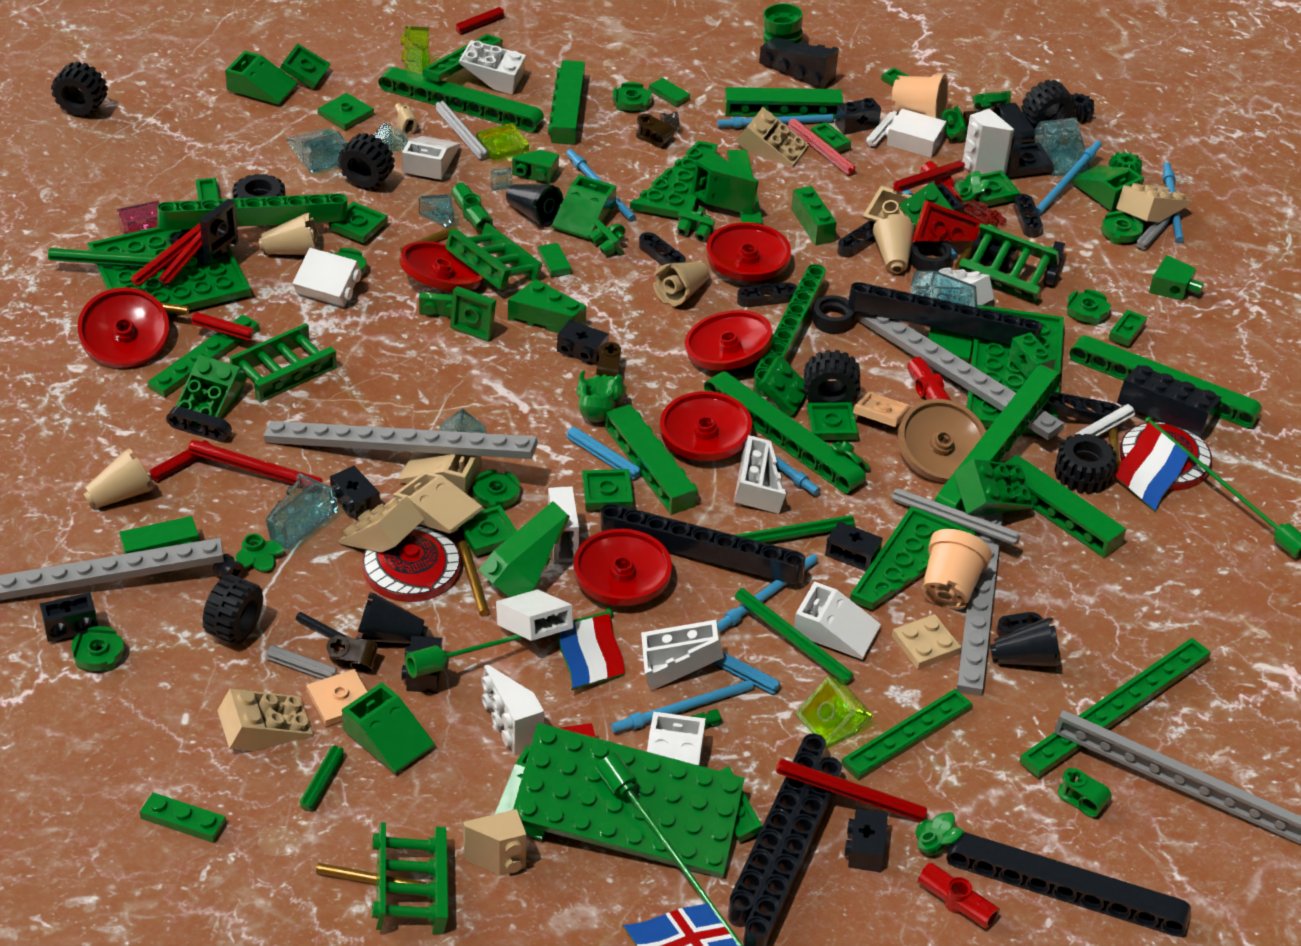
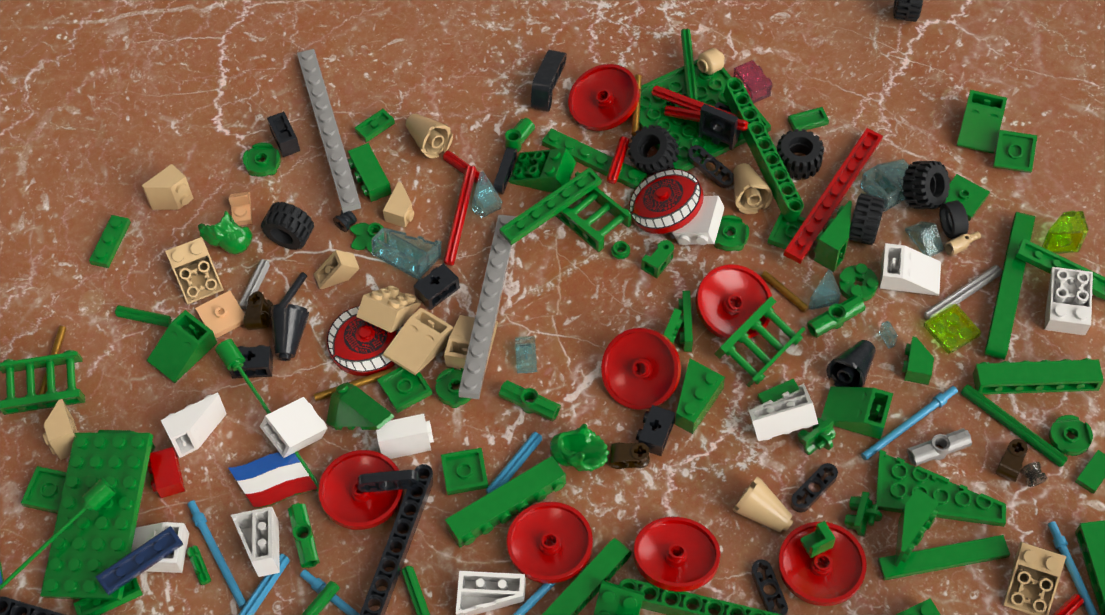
camera: 90 degrees right, 15 degrees up
none -> green plate [21,466,67,514]
none -> dark blue tile [96,526,183,596]
none -> tan slope [142,164,194,210]
none -> green hair [198,211,253,255]
none -> light nougat slope [229,191,252,226]
none -> green piece [288,503,320,568]
none -> tan slope [314,250,360,289]
none -> green plate [354,109,395,143]
none -> black beam [358,470,419,492]
none -> tan slope [383,182,414,228]
none -> clear light blue slope [471,171,503,219]
none -> green plate [499,167,602,245]
none -> green piece [499,380,561,422]
none -> green piece [505,118,535,153]
none -> black beam [531,50,567,112]
none -> red dish [601,328,681,410]
none -> green plate [611,241,630,259]
none -> black tyre [628,125,679,176]
none -> dish [629,169,704,234]
none -> green leg [641,240,674,278]
none -> black beam [687,145,734,188]
none -> tan head [697,48,725,75]
none -> white wedge [749,383,818,441]
none -> red plate [783,128,883,264]
none -> green panel [800,521,836,558]
none -> green slope [814,200,852,272]
none -> green plate [838,263,879,302]
none -> black tyre [902,161,950,209]
none -> light grey piece [907,428,972,466]
none -> black tyre [939,200,969,239]
none -> green axle [961,384,1068,467]

